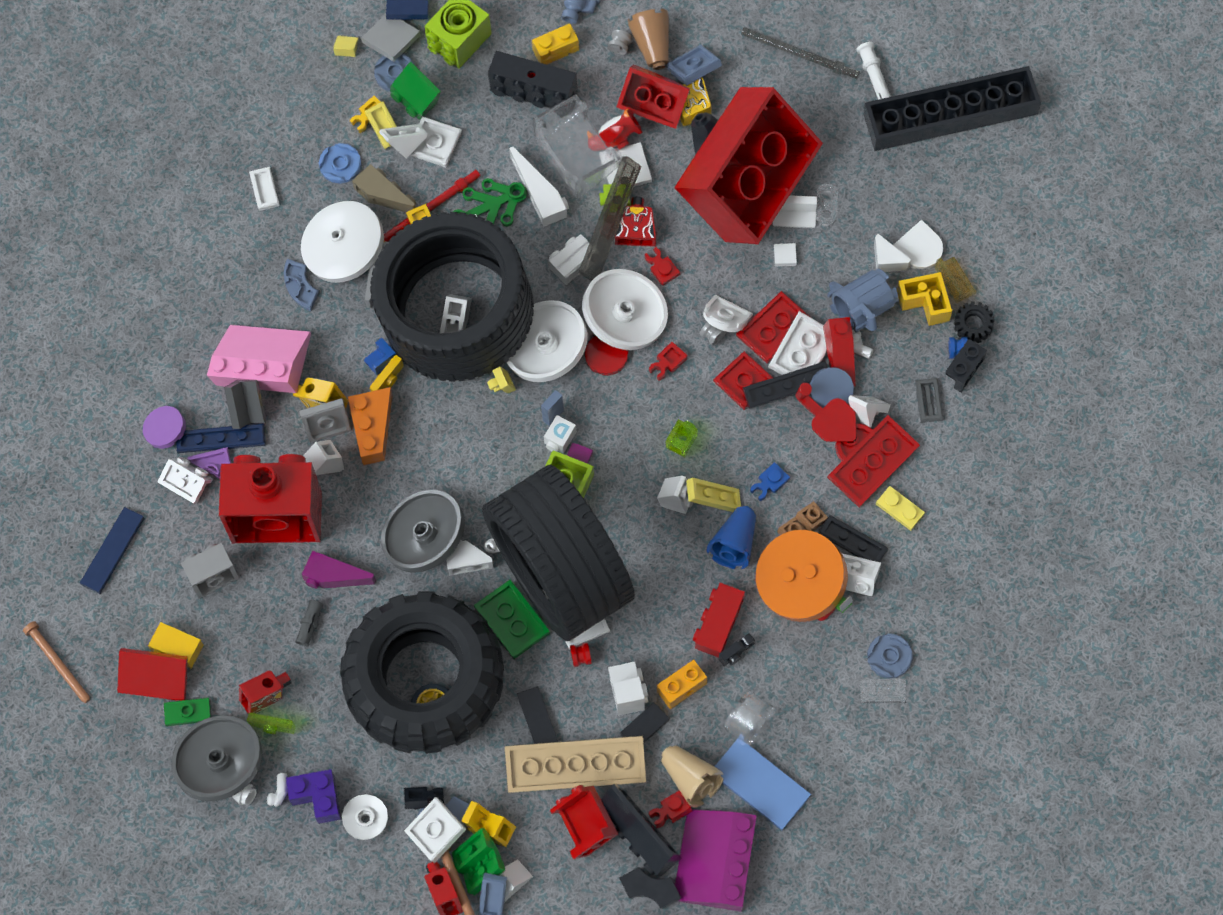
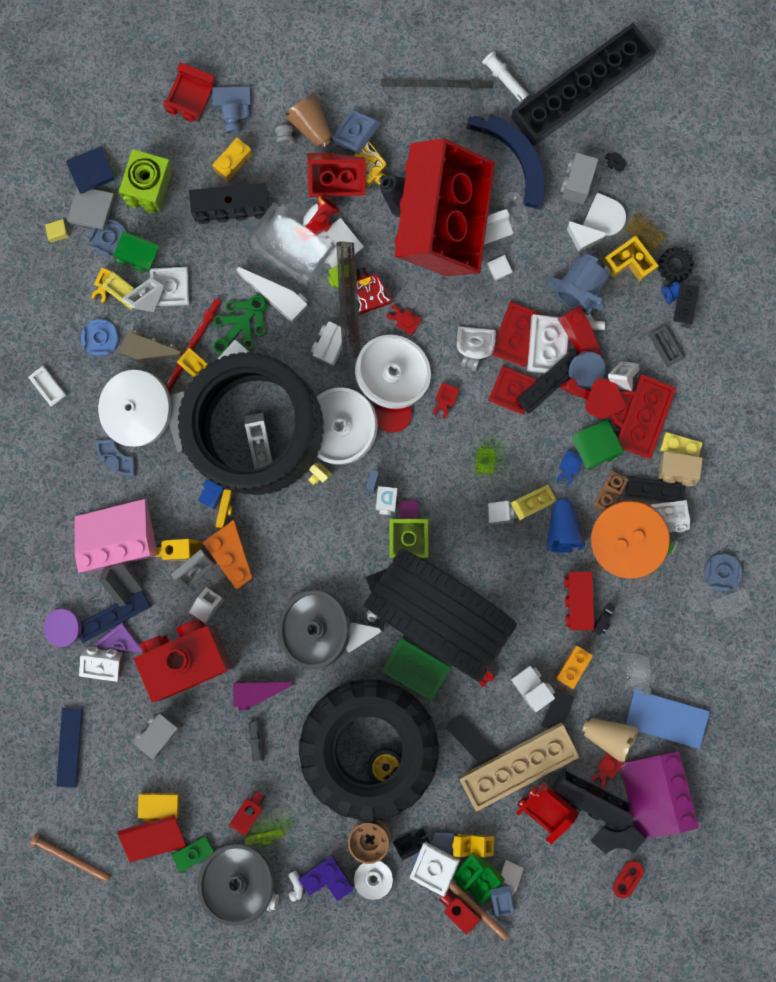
camera: 25 degrees left, 15 degrees up
none -> medium nougat wheel [348,819,392,864]
none -> dark blue arch [466,114,545,210]
none -> light grey brick [560,153,598,205]
none -> green slope [572,420,625,470]
none -> black plant [605,152,626,172]
none -> tan brick [658,451,703,486]

